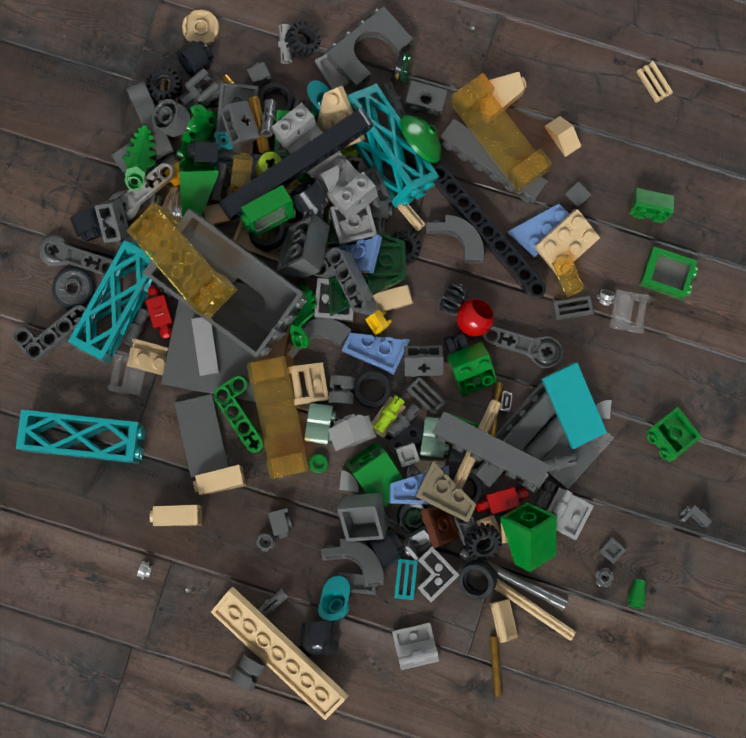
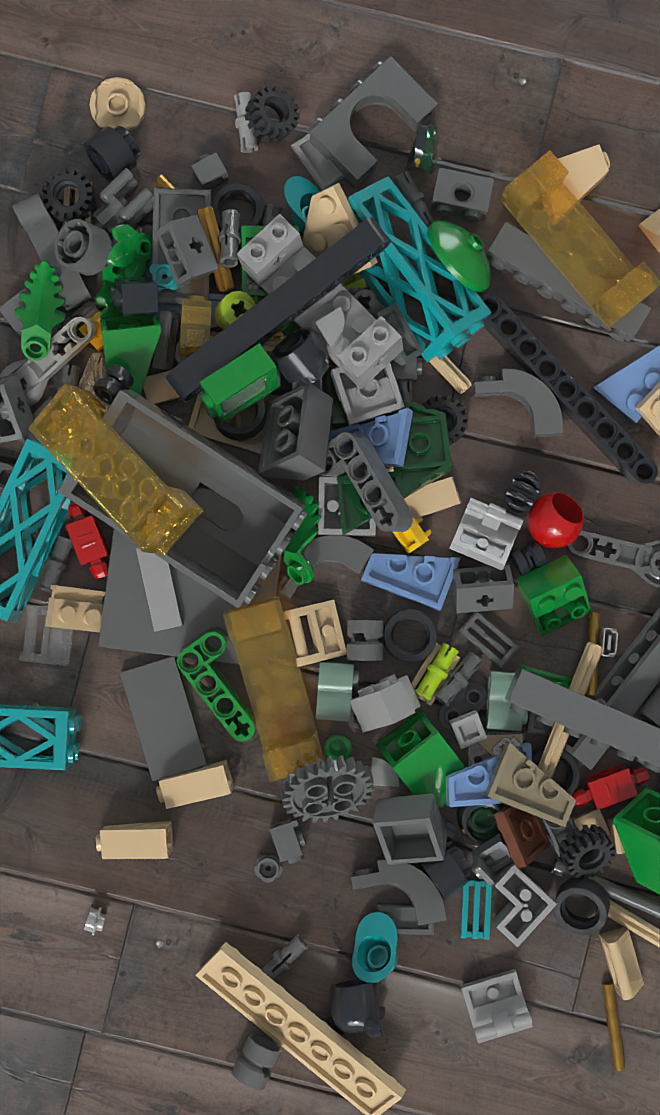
camera: 10 degrees left, 5 degrees up
none -> black wheel [93,364,134,406]
none -> dark grey gear [280,755,375,823]
none -> light grey plate [449,498,524,570]

